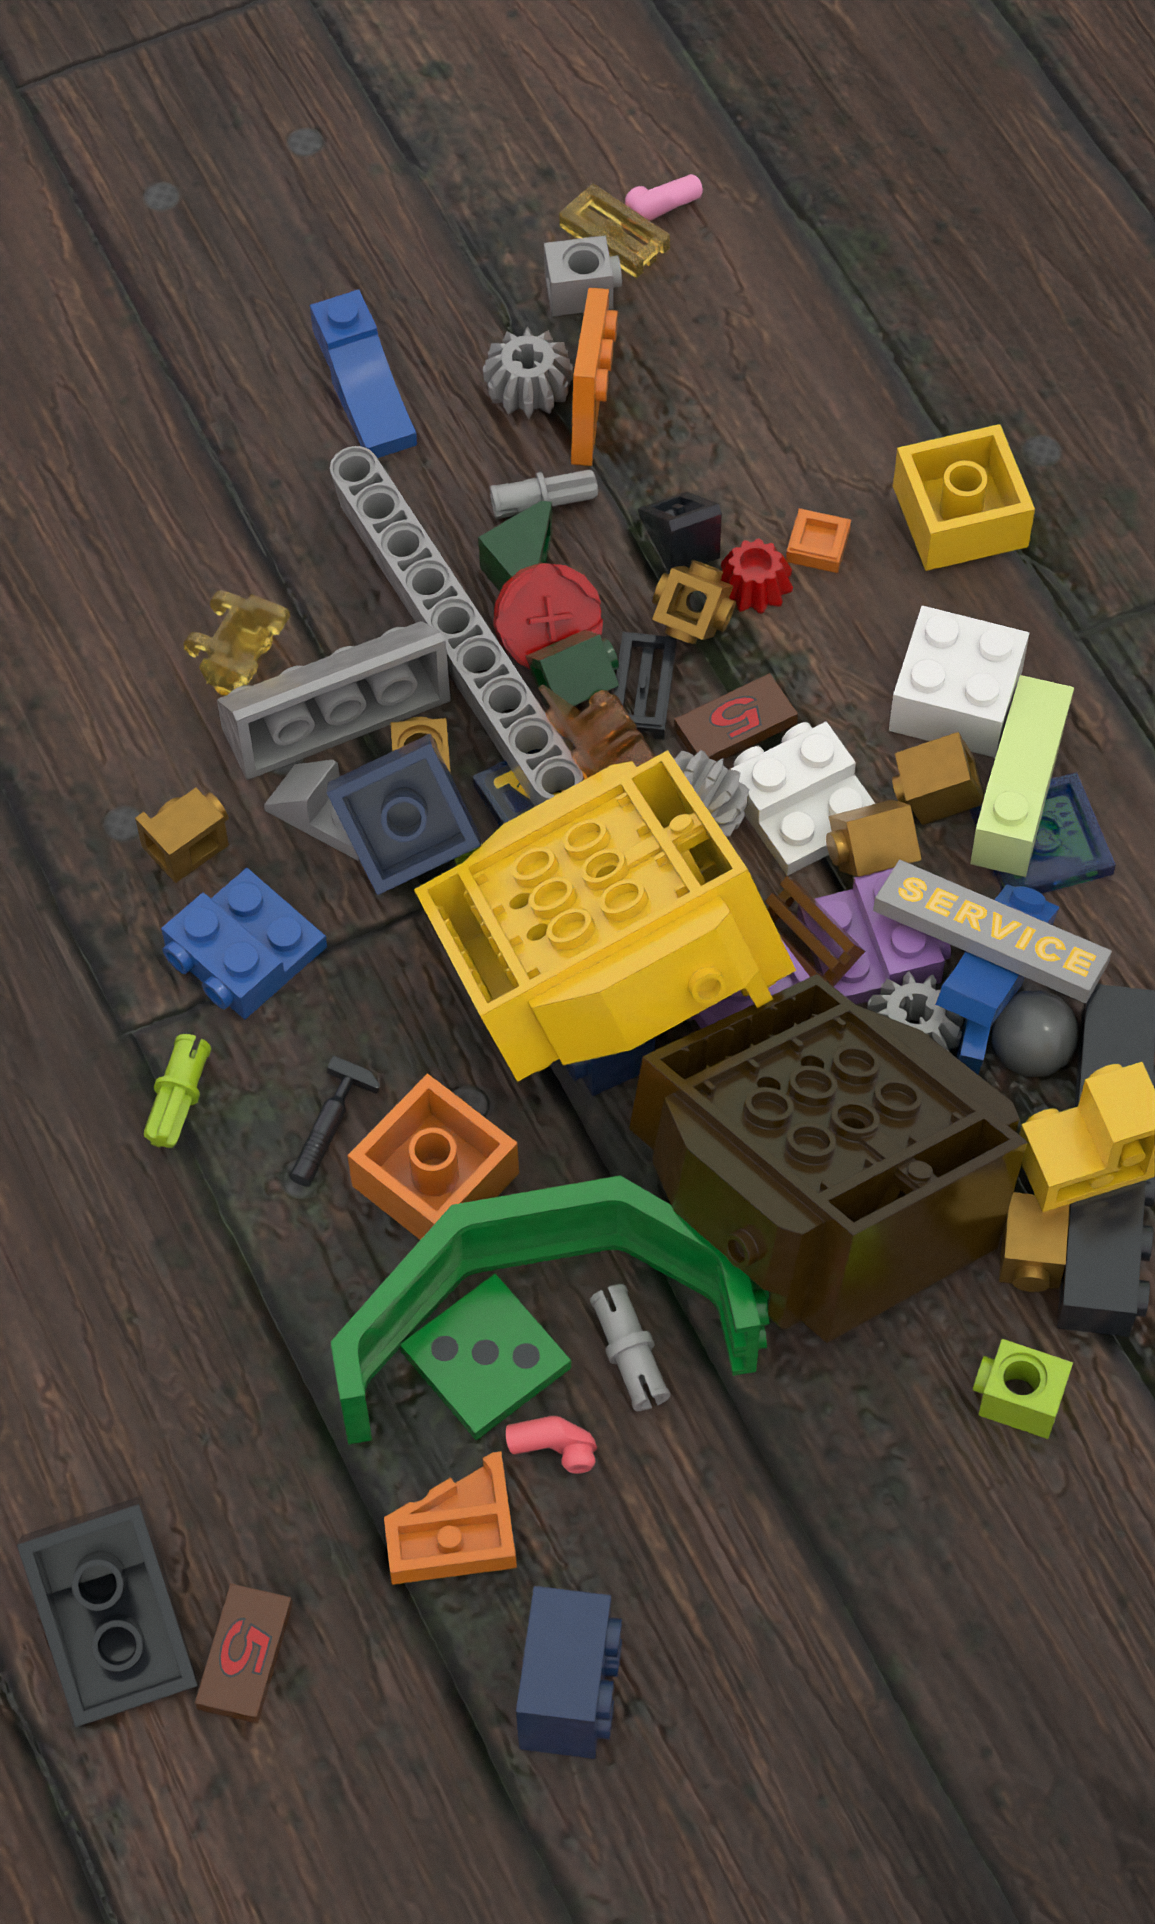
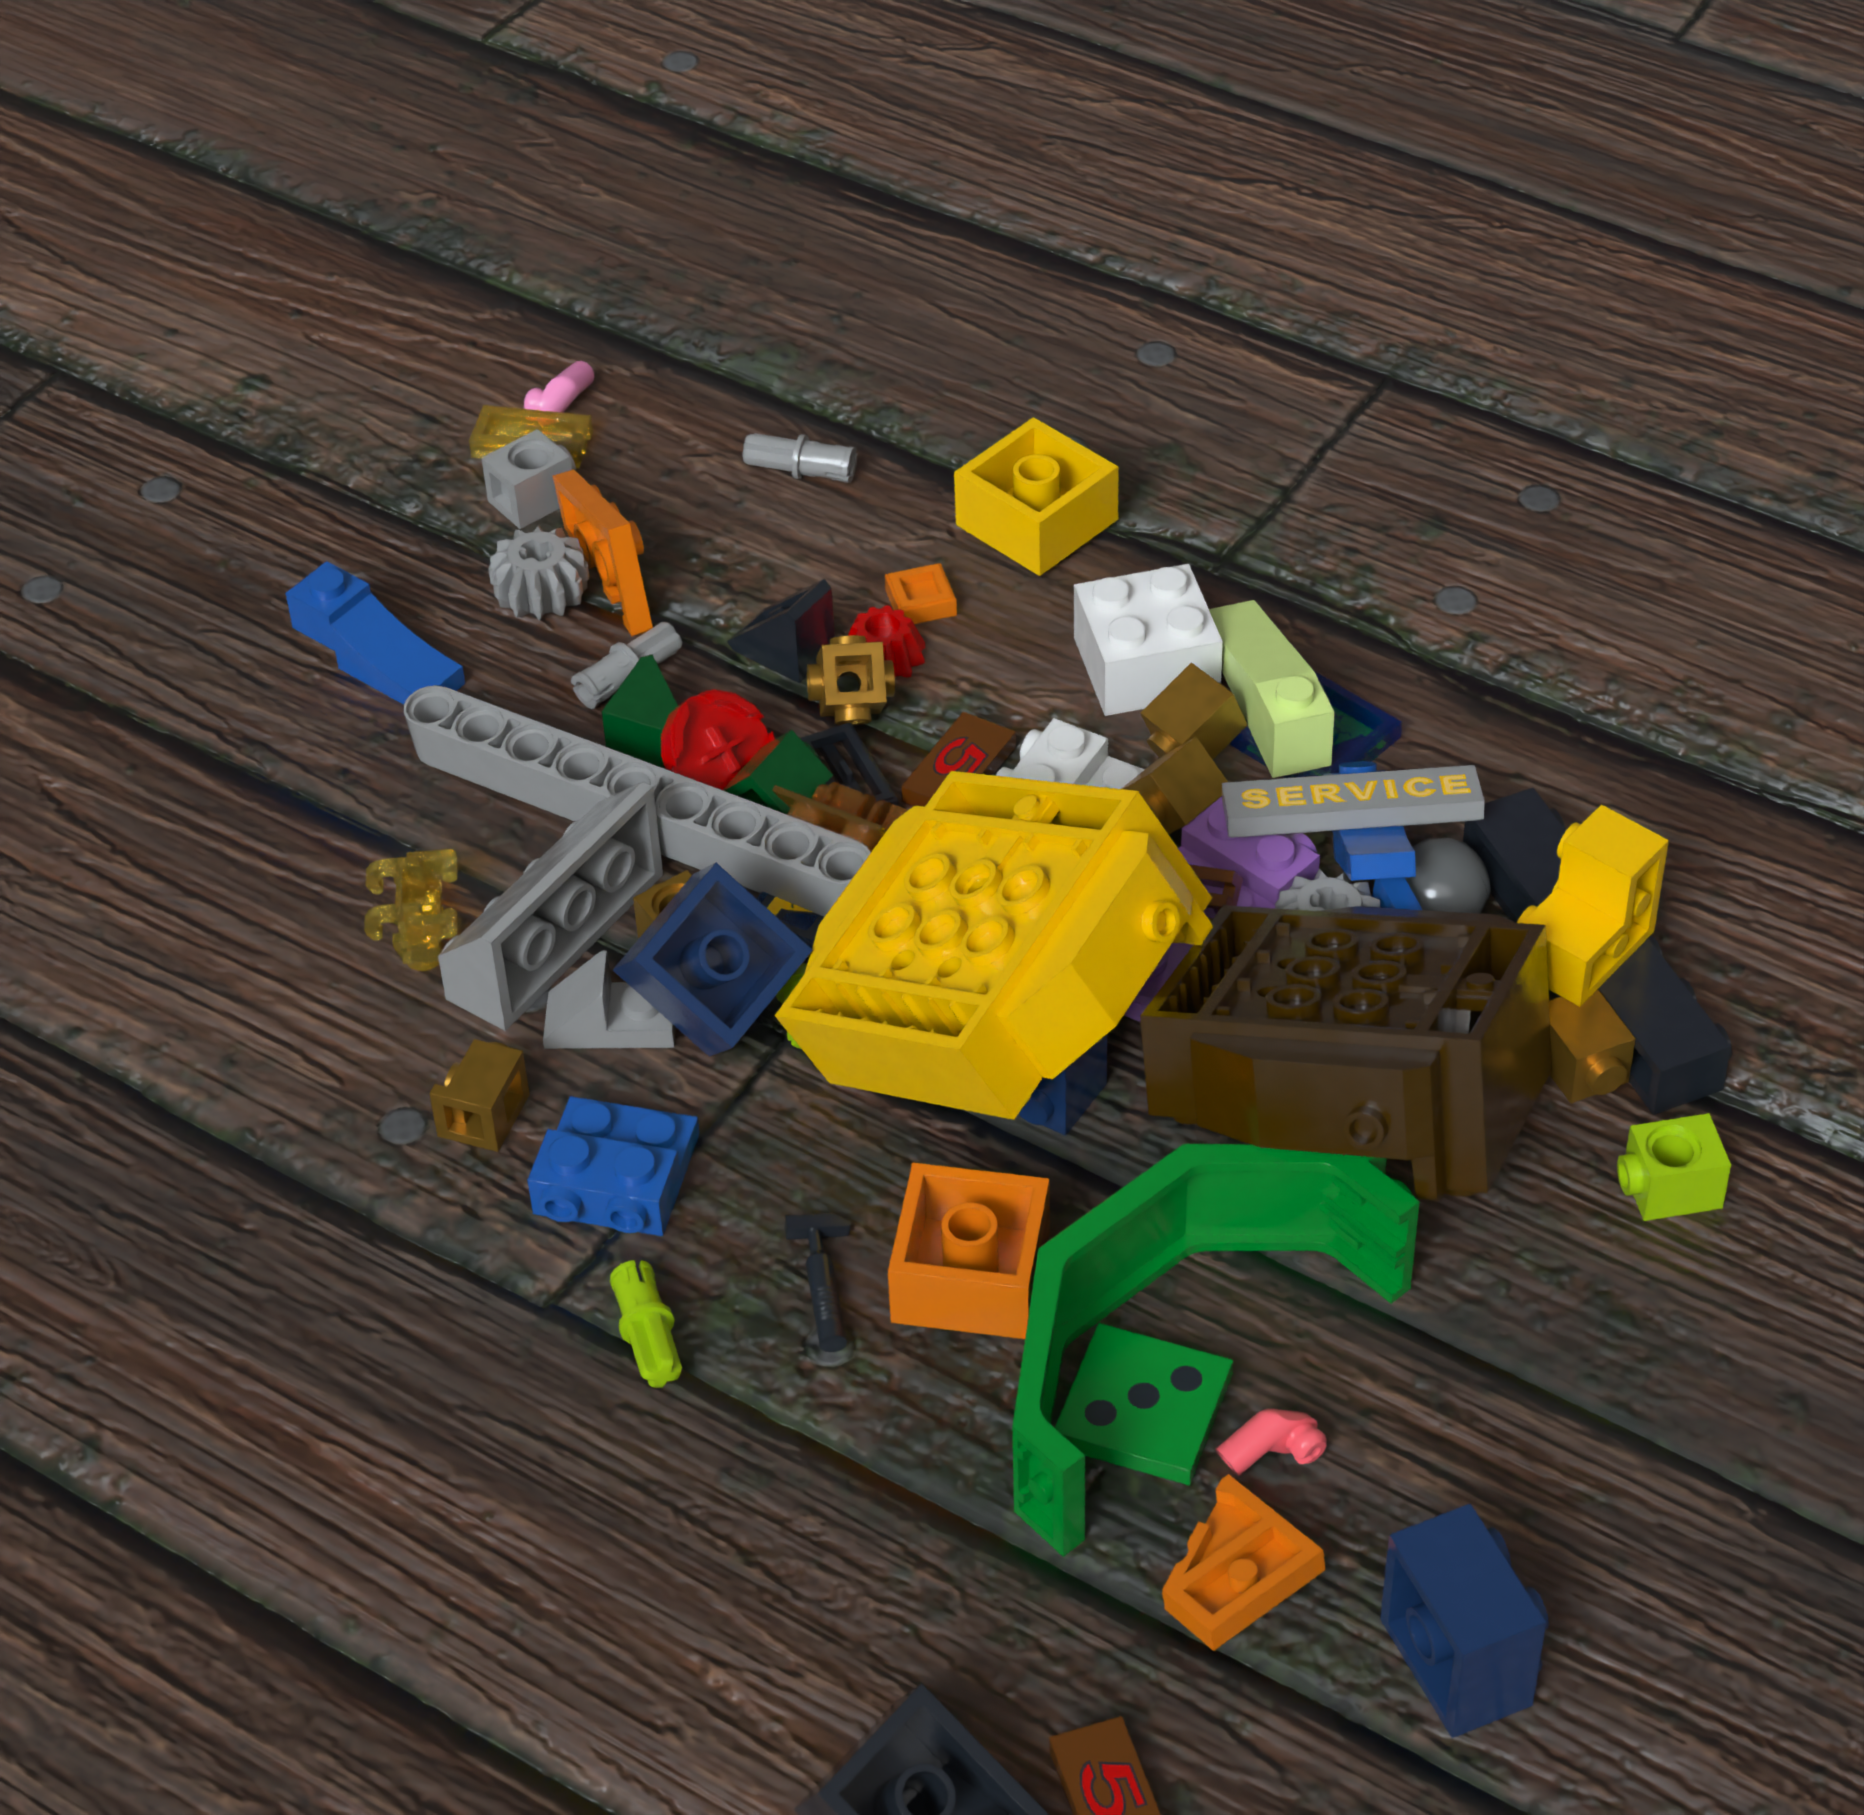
camera: 30 degrees left, 15 degrees down
light grey pin [590,1284,671,1411] -> none
none -> light grey axle [743,433,857,483]

